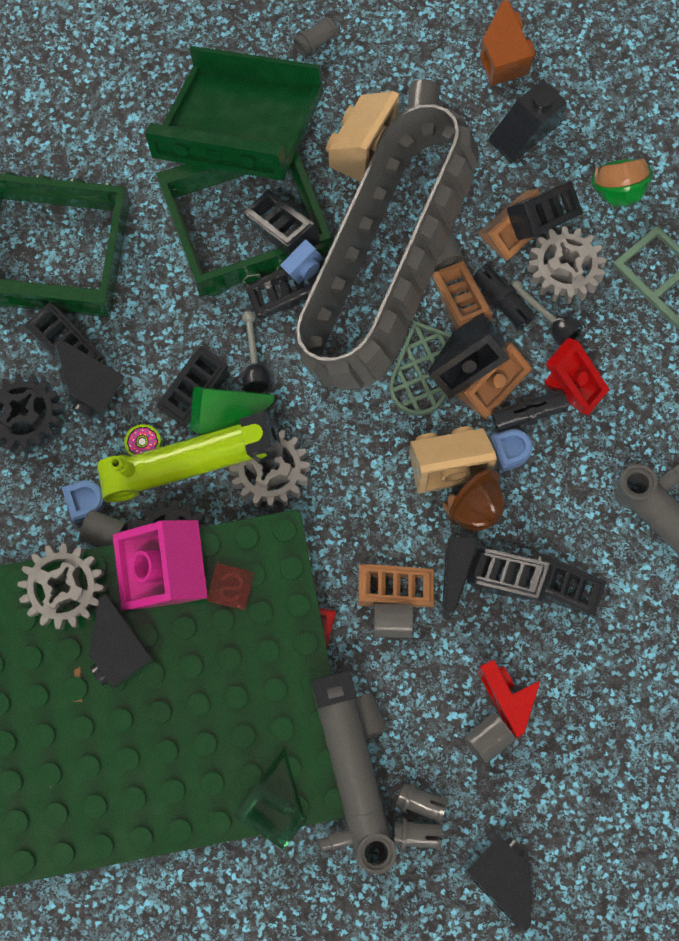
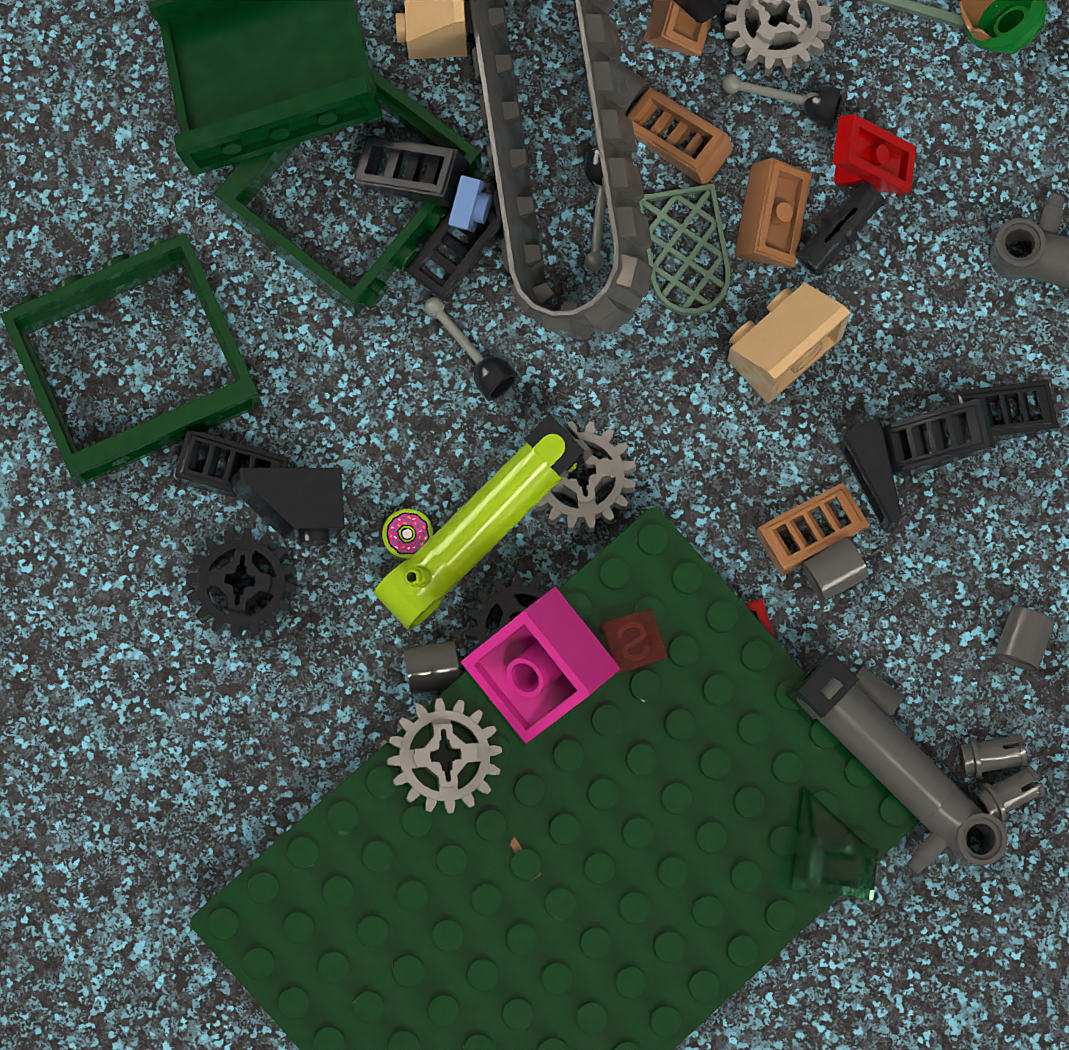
camera: 30 degrees left, 5 degrees up
medium blue tile [61,480,105,524] -> none
black slope [89,595,155,688] -> none
black slope [156,346,230,428] -> none
green slope [190,387,274,435] -> none
black slope [428,313,510,398] -> none
reddish brown piece [443,469,505,531] -> none
black pin [473,263,535,331] -> none
red slope [477,660,540,740] -> none
medium blue tile [489,429,532,472] -> none

